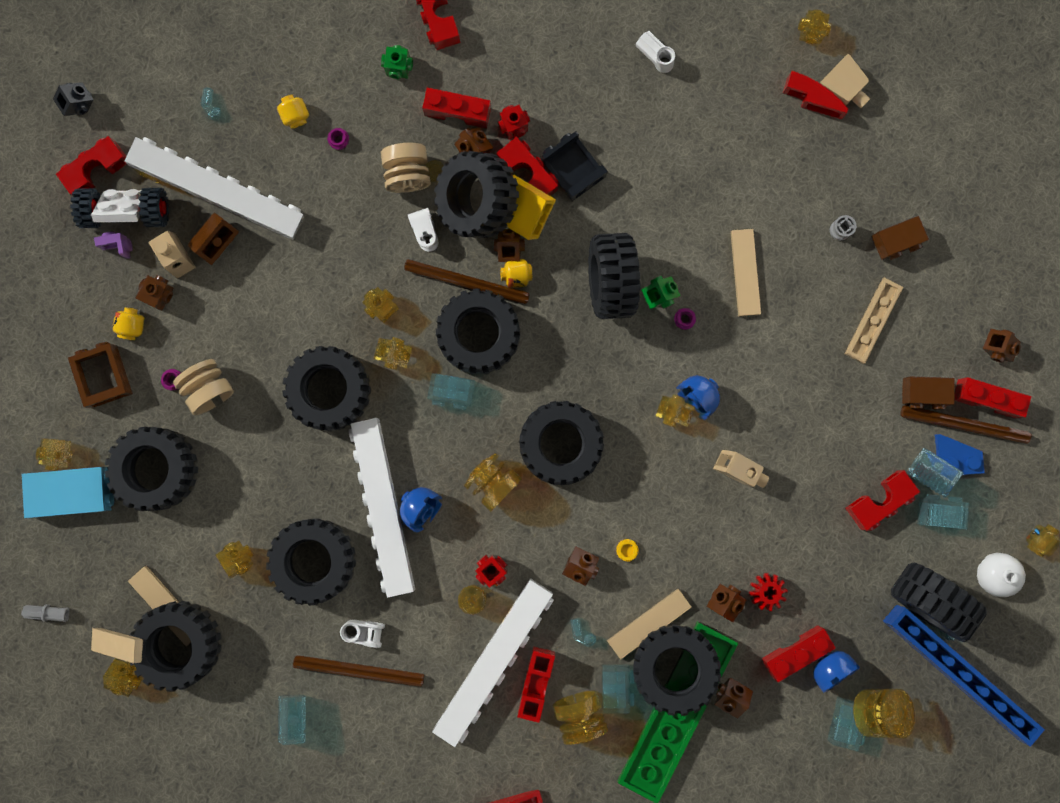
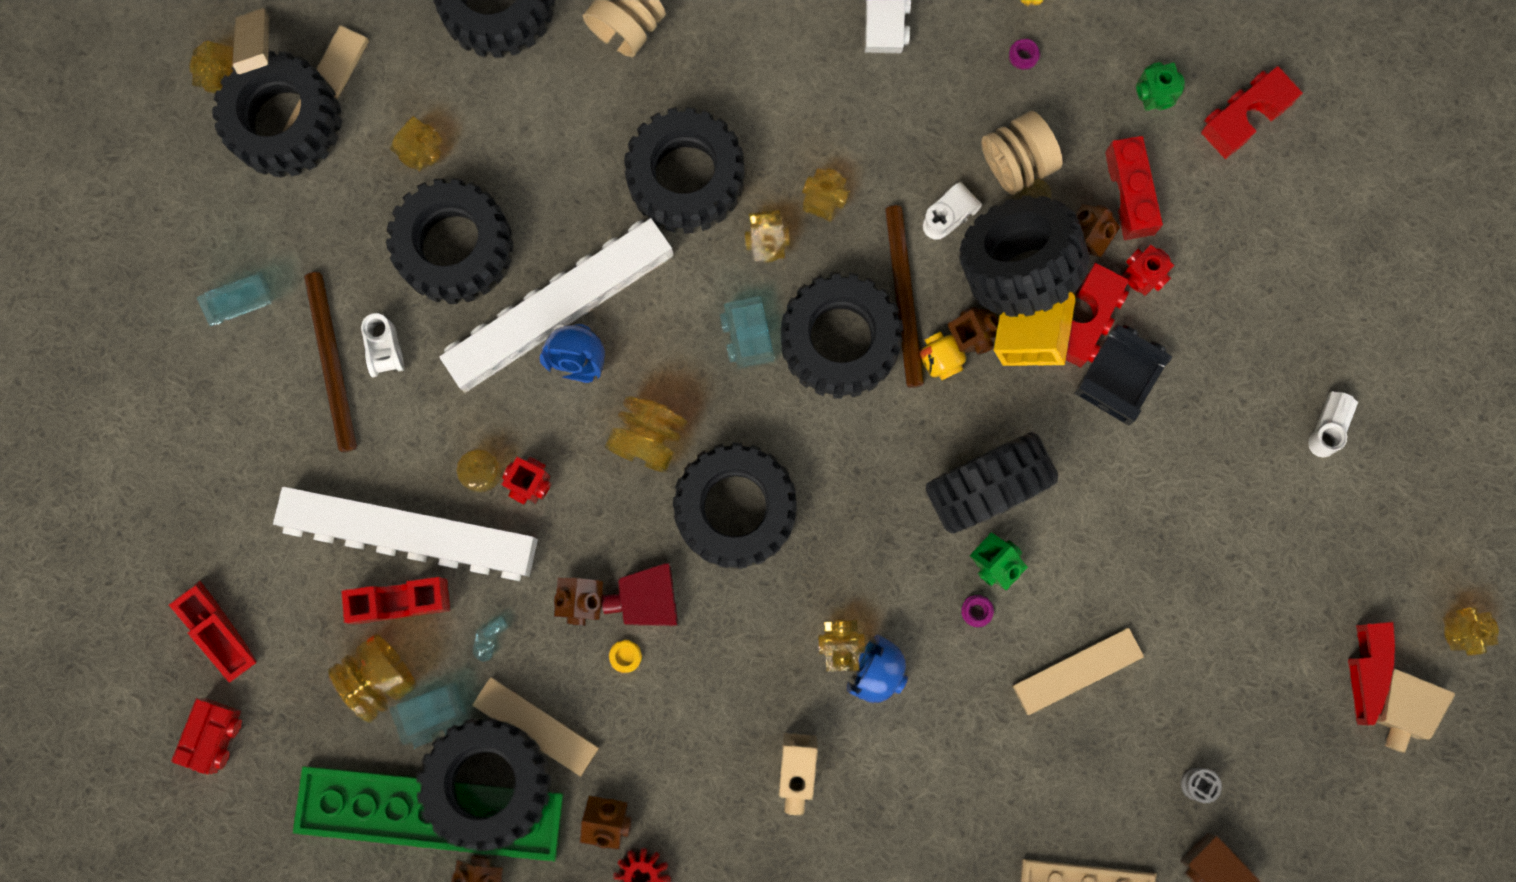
camera: 70 degrees right, 5 degrees down
none -> dark red torso [602,563,679,627]

